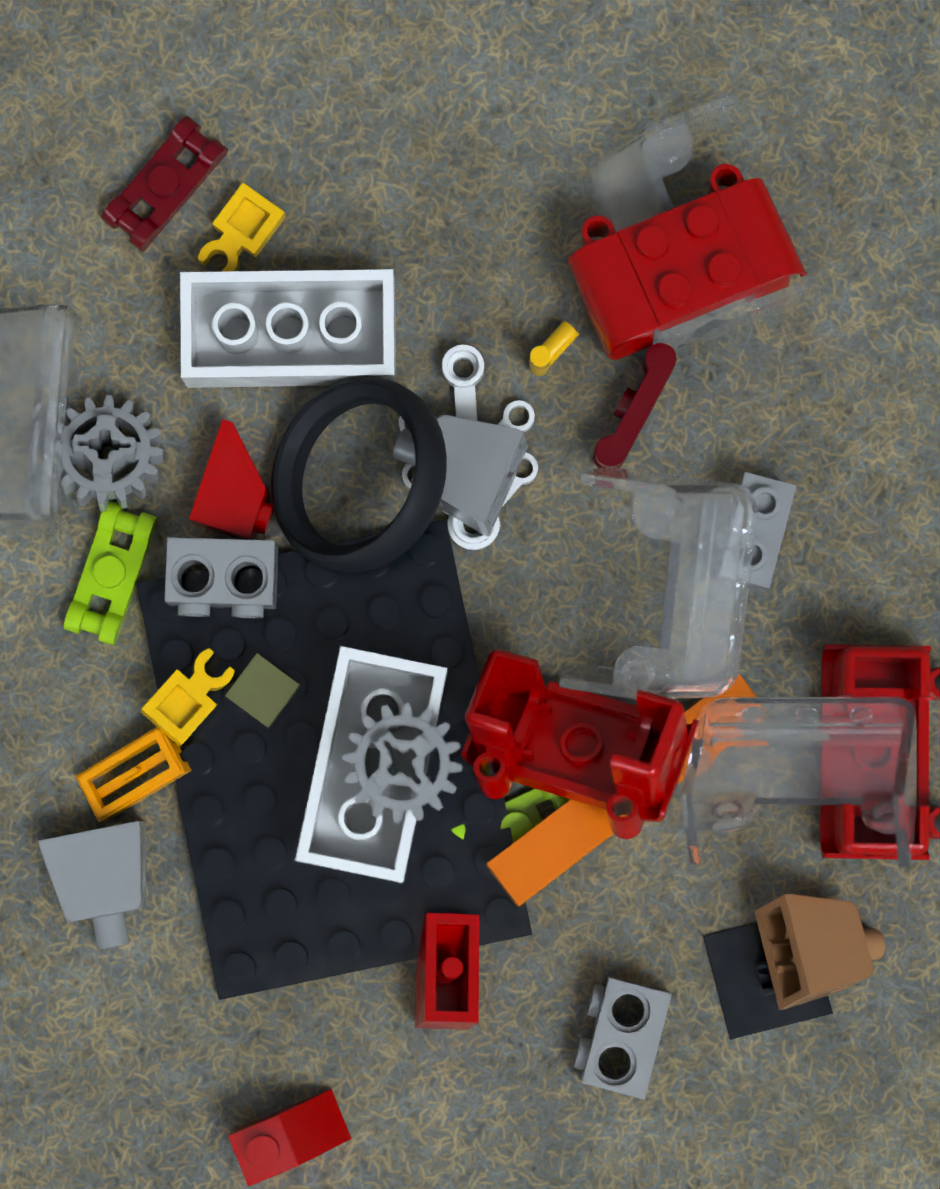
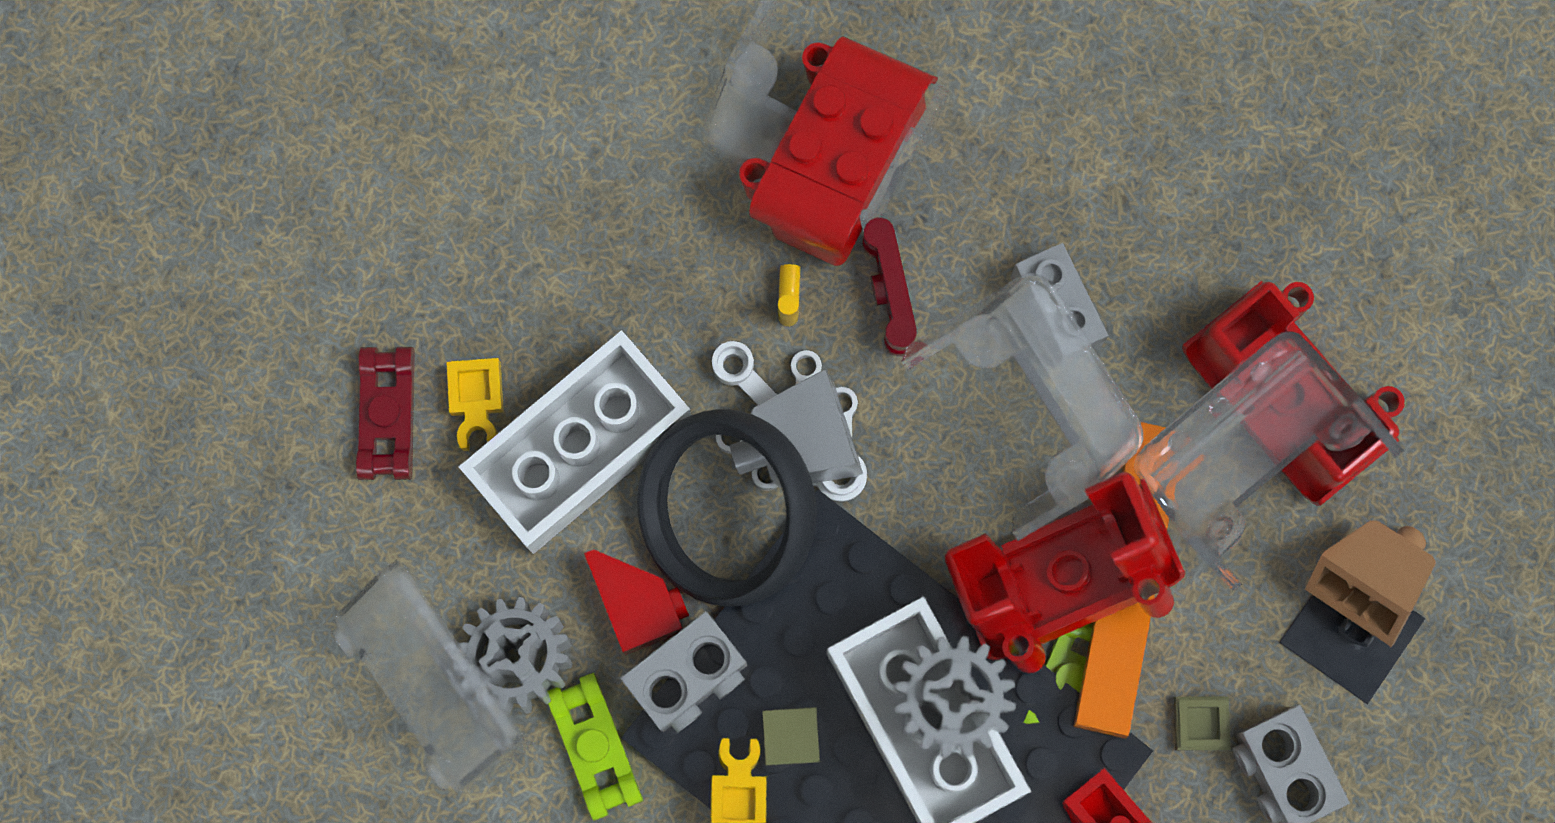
camera: 40 degrees left, 5 degrees down
none -> olive tile [1174,696,1231,751]

